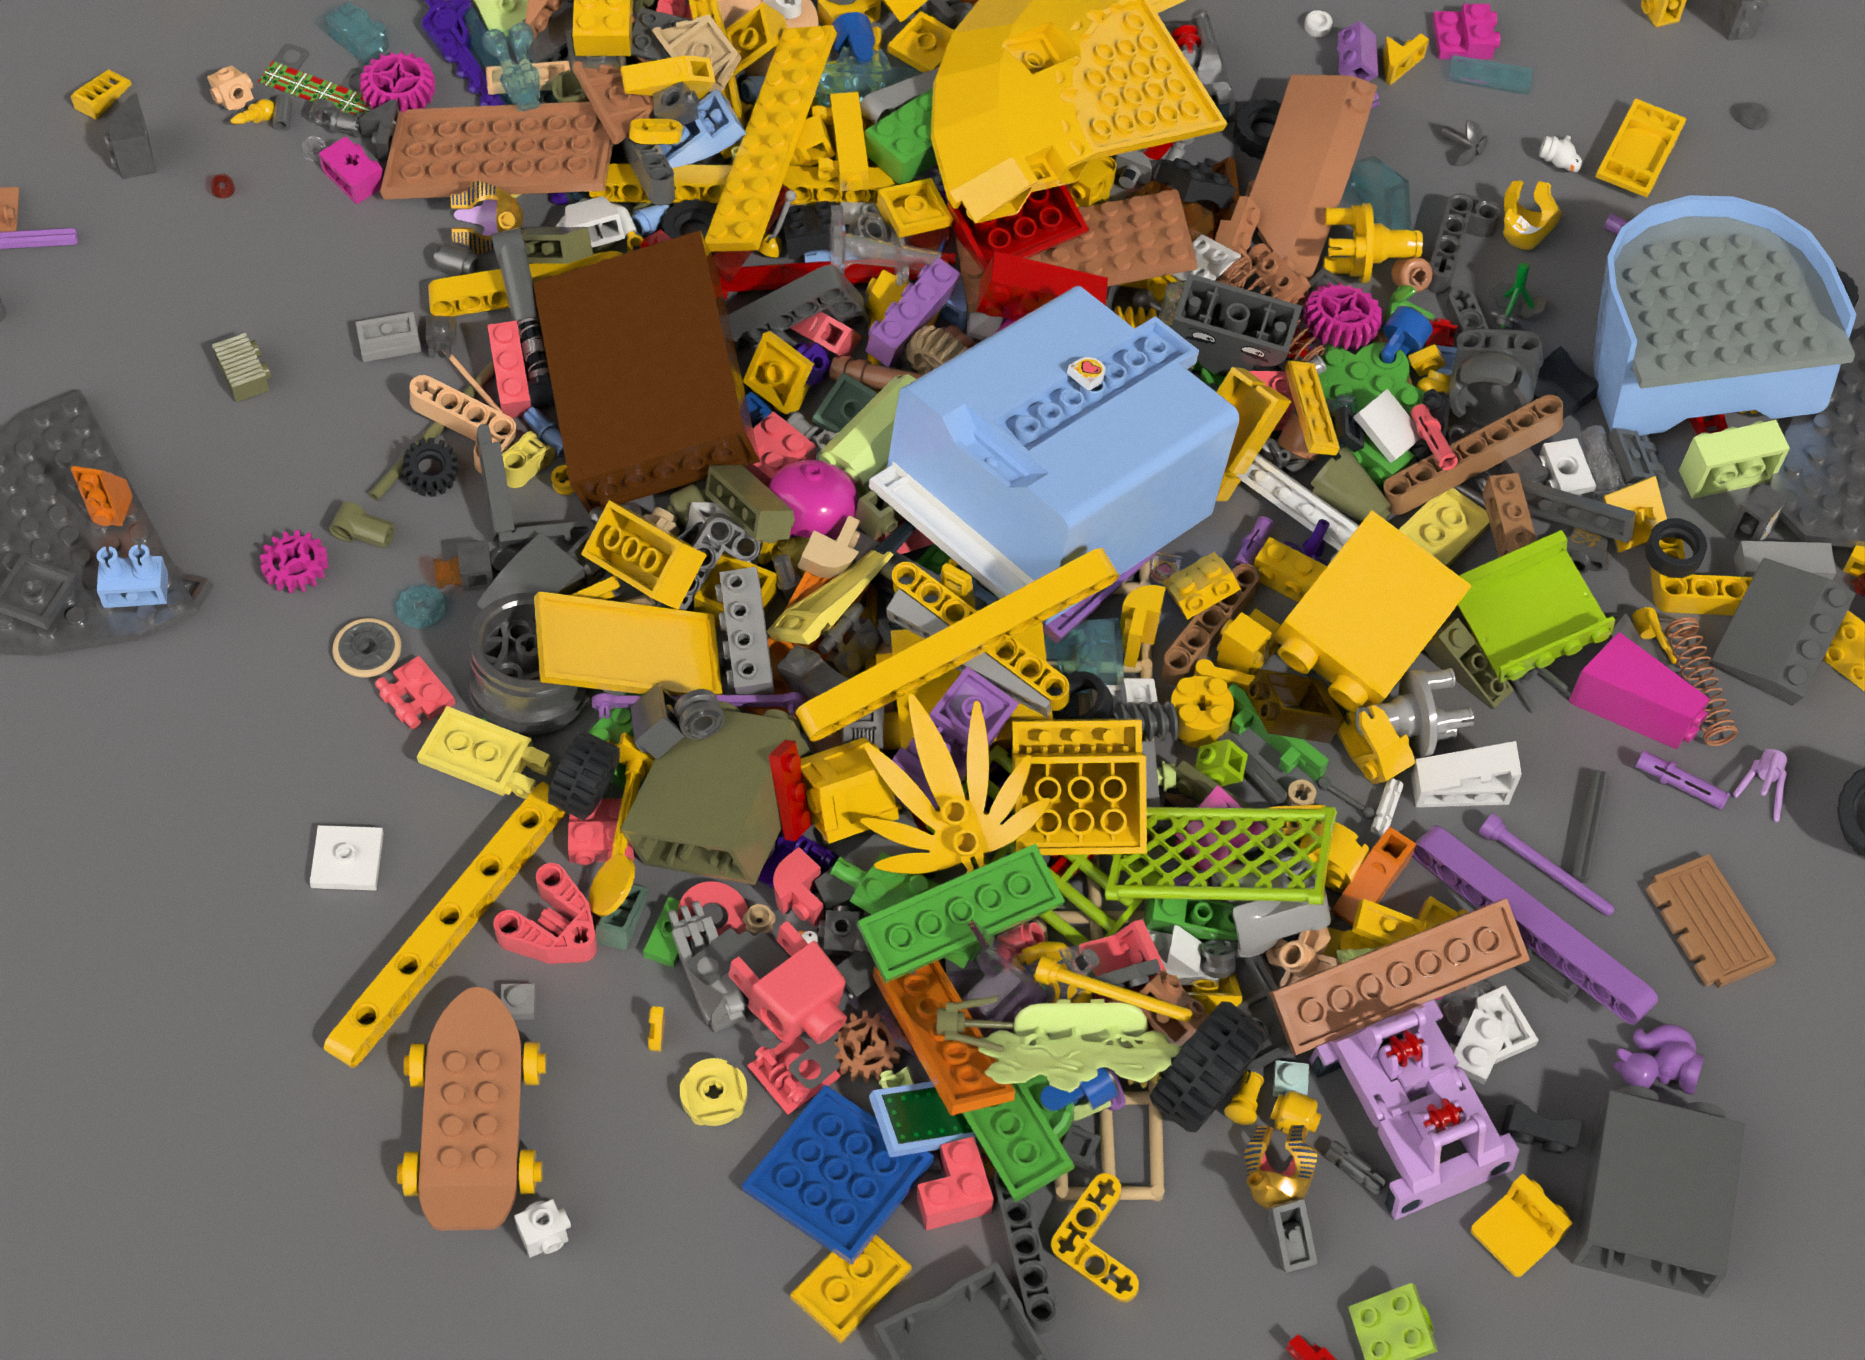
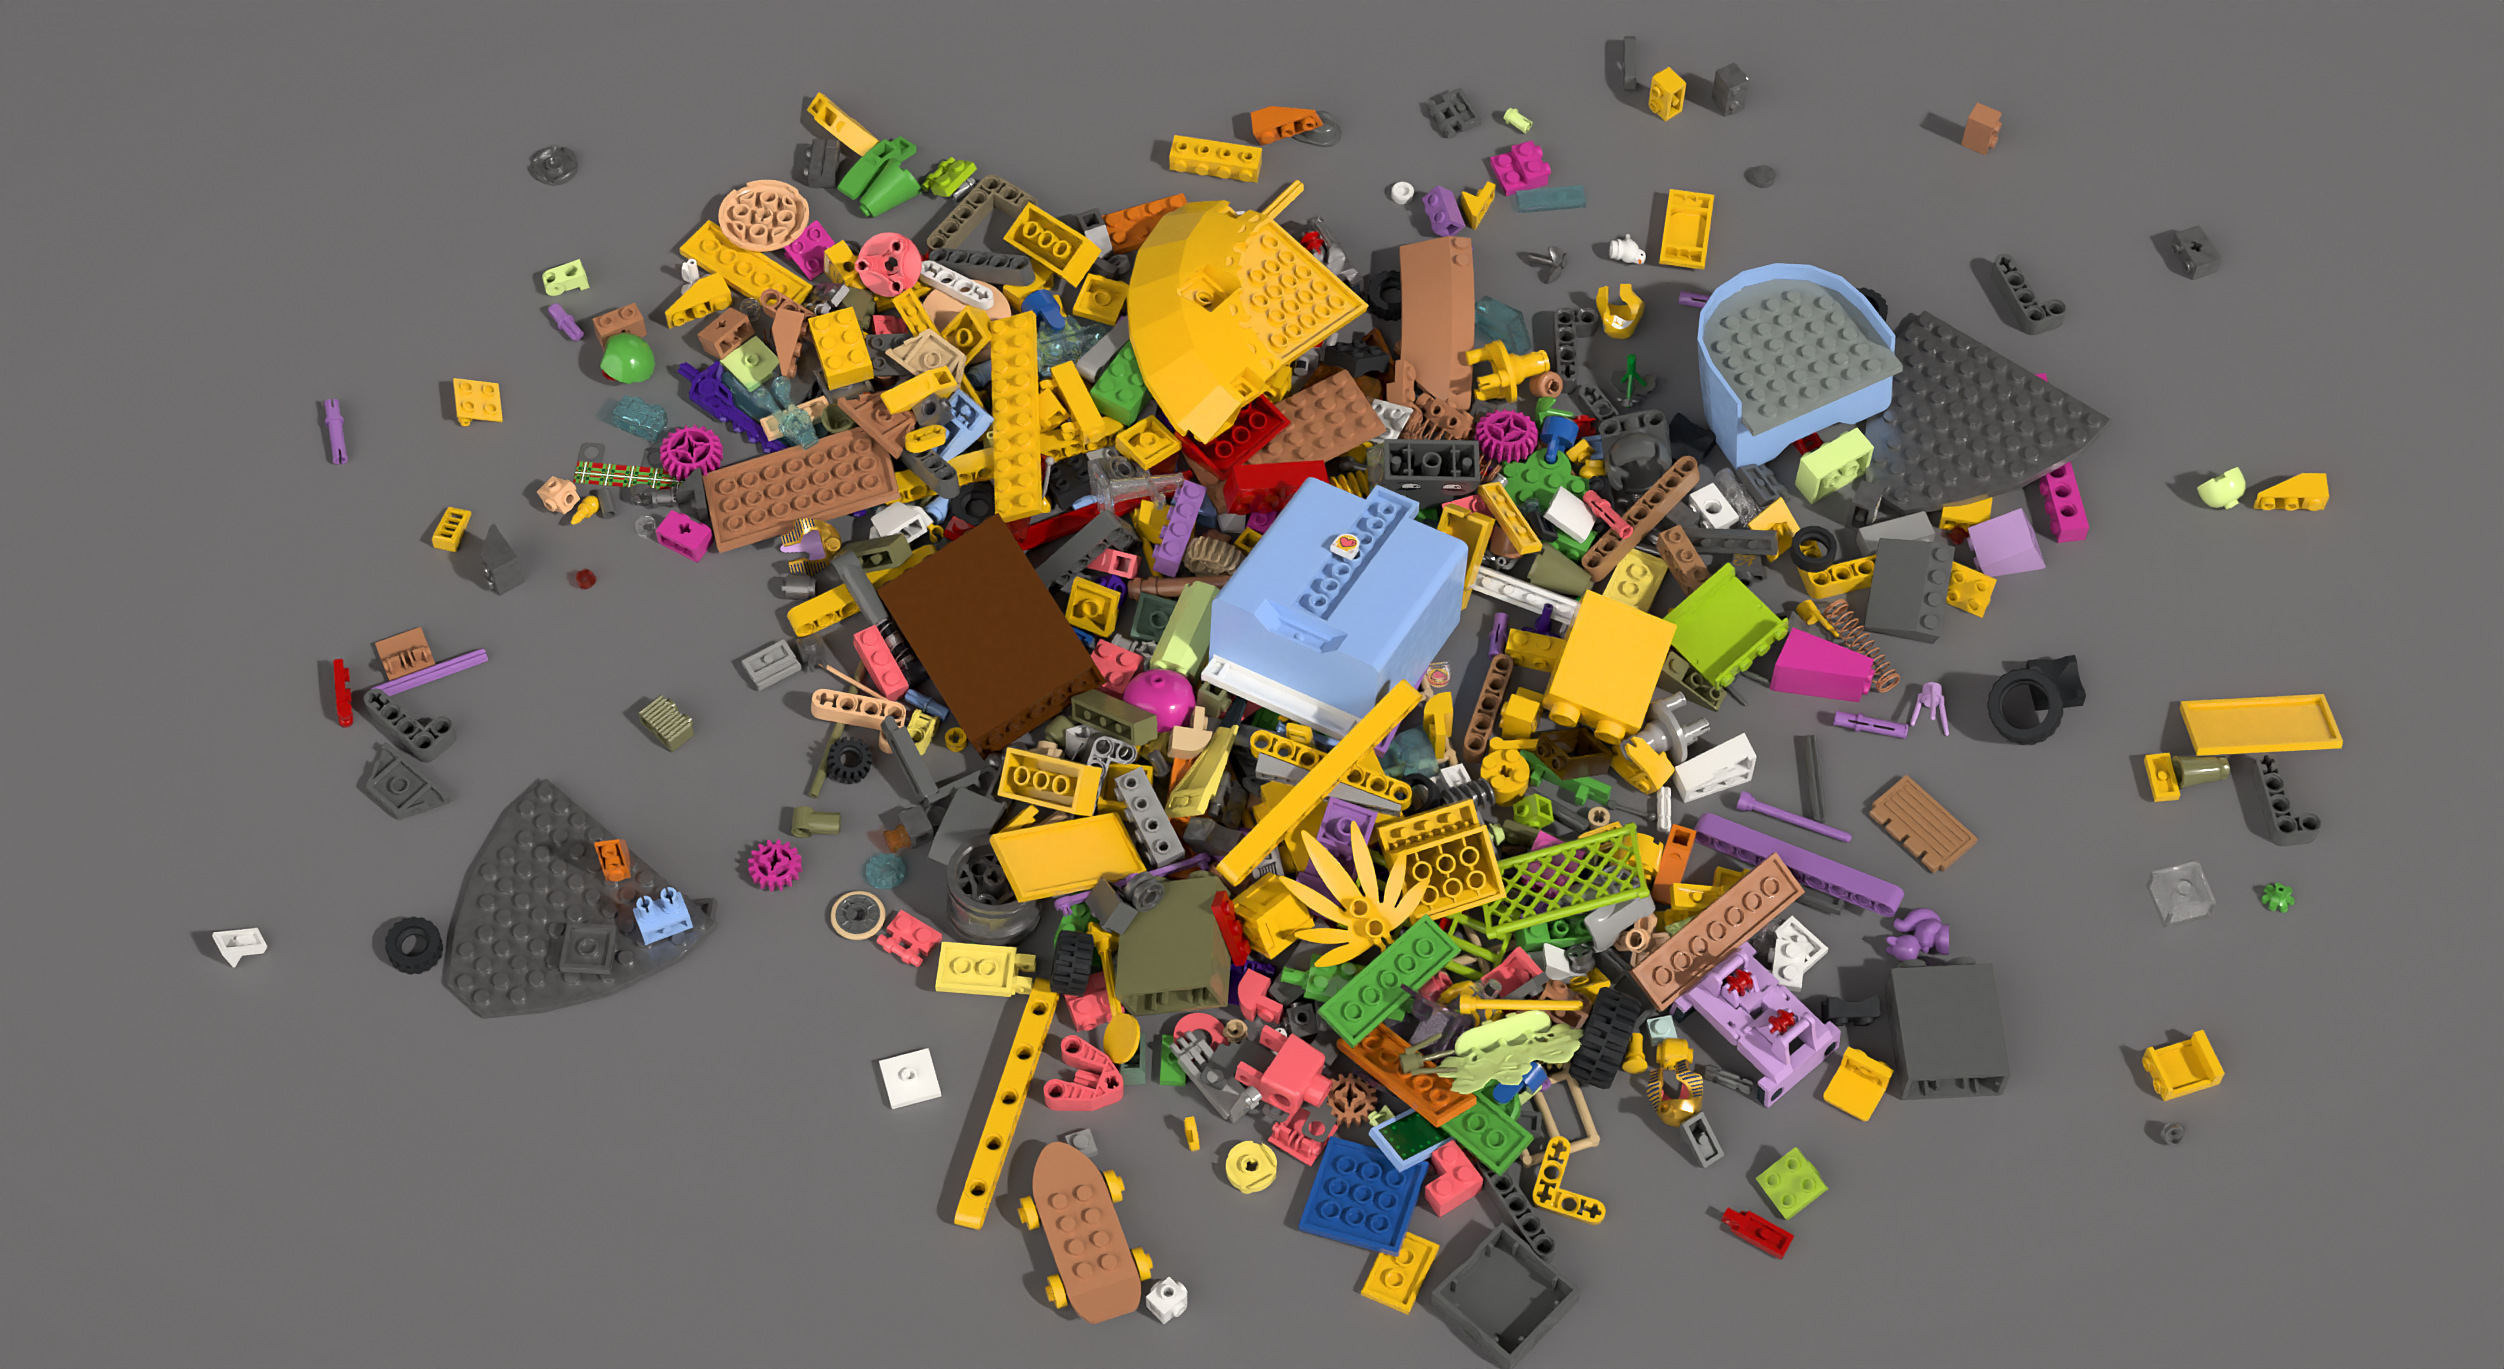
camera: 15 degrees left, 0 degrees up
yellow plate [1162,551,1241,620] -> none

